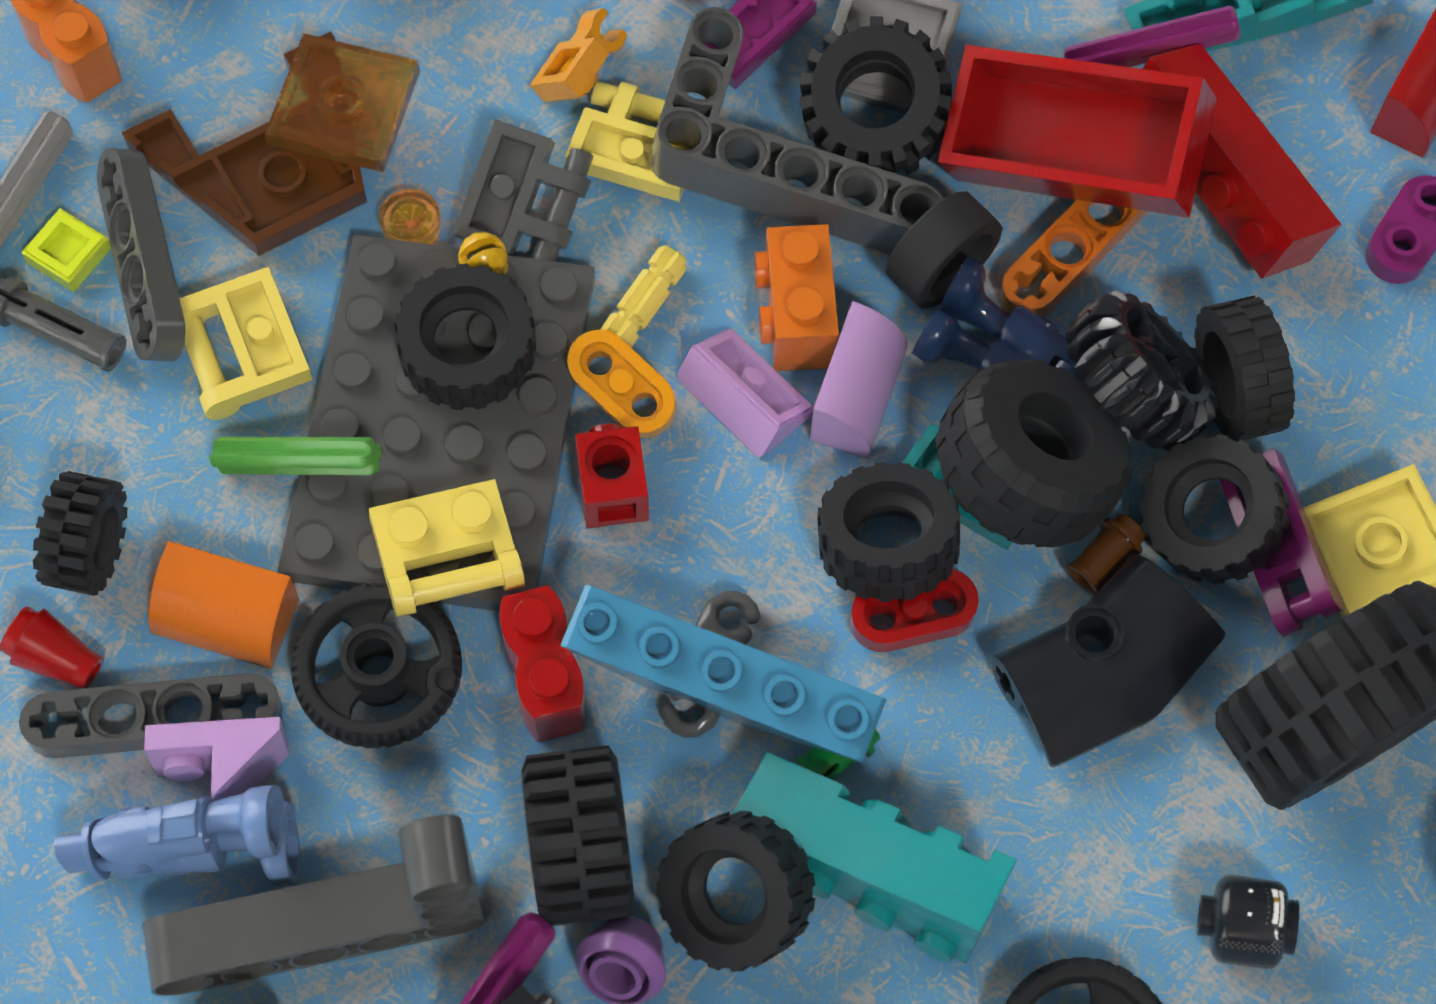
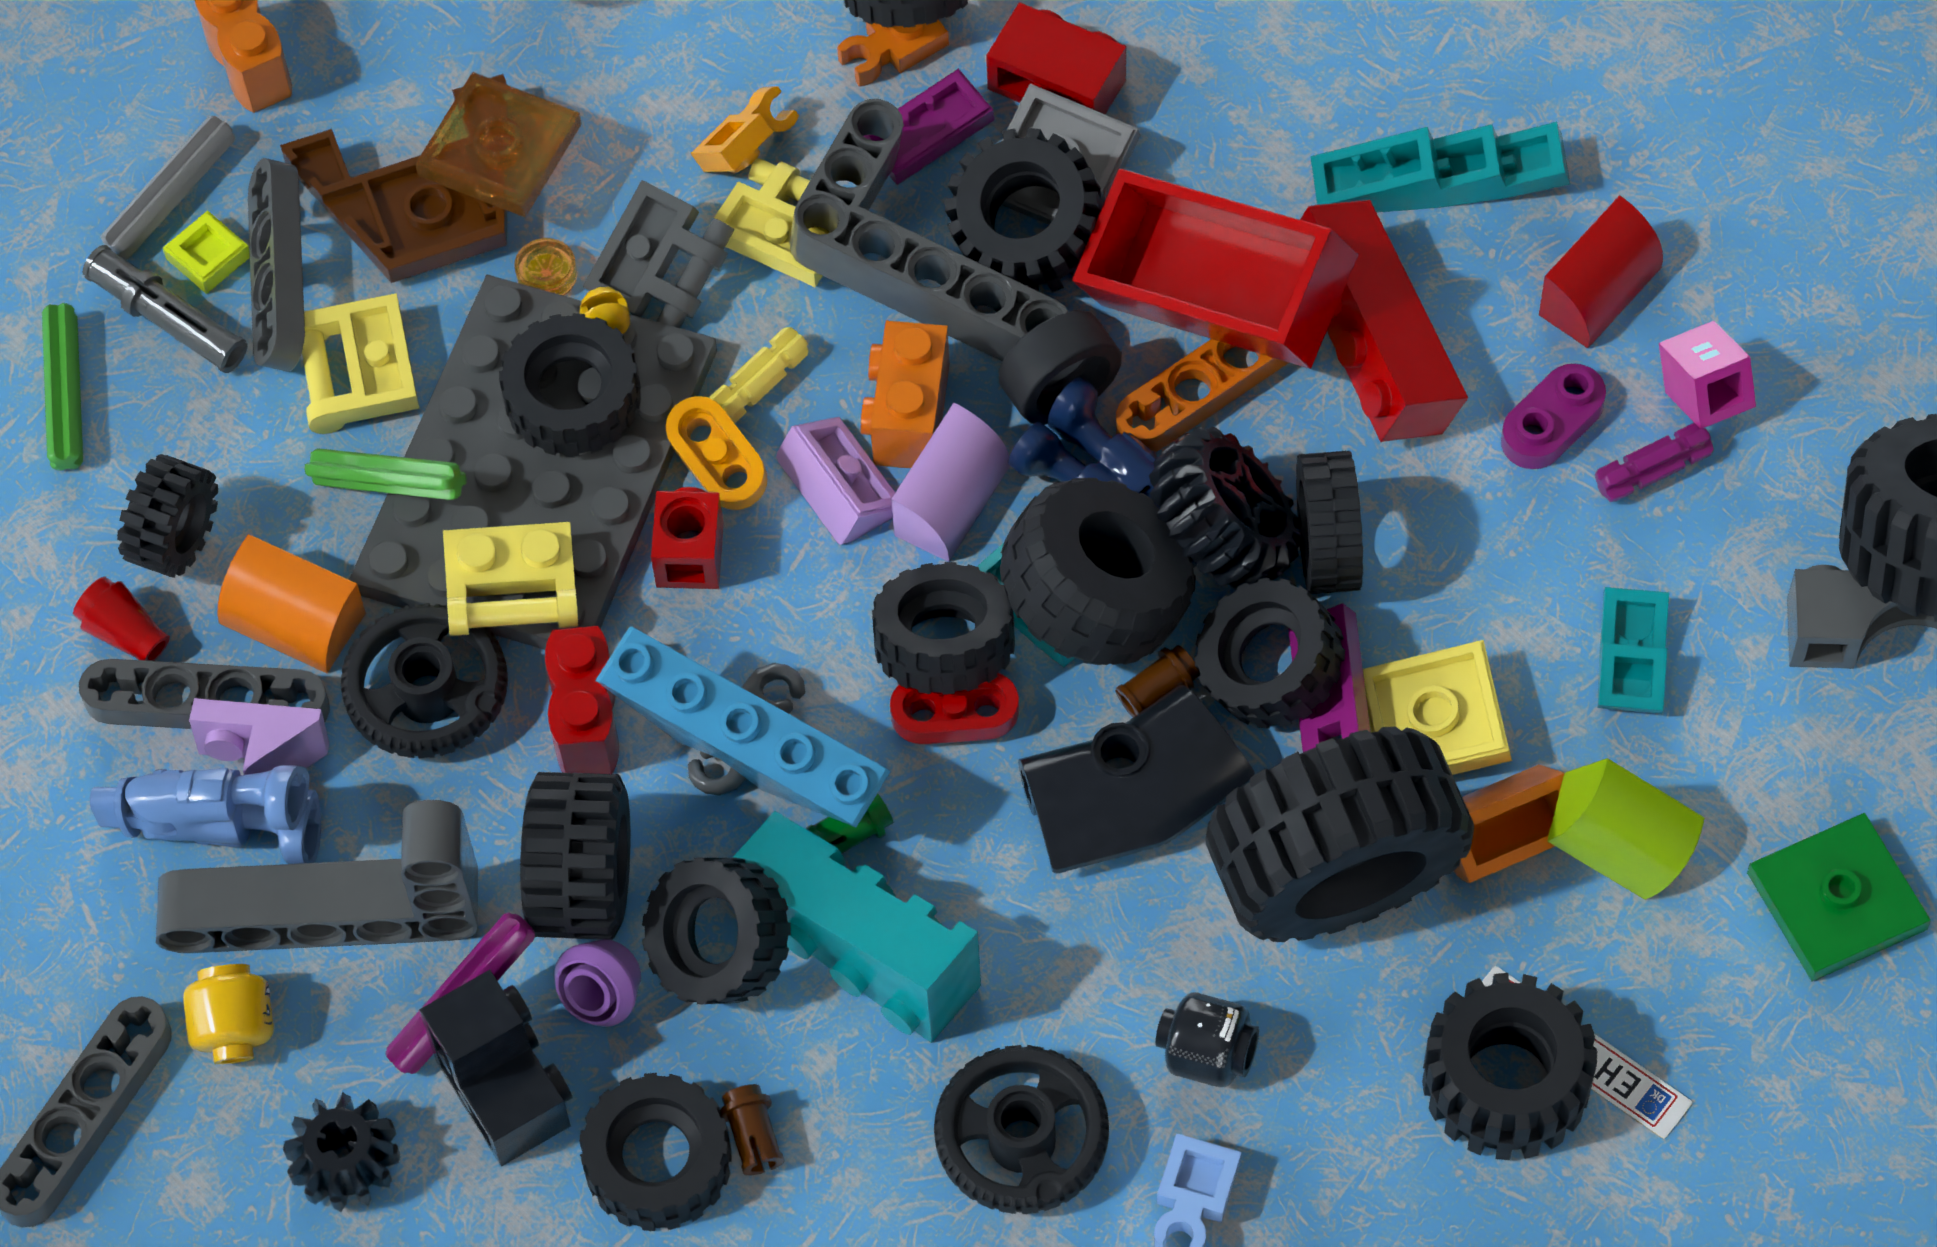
camera: 15 degrees right, 5 degrees down
magenta axle [1064,6,1241,67] -> none

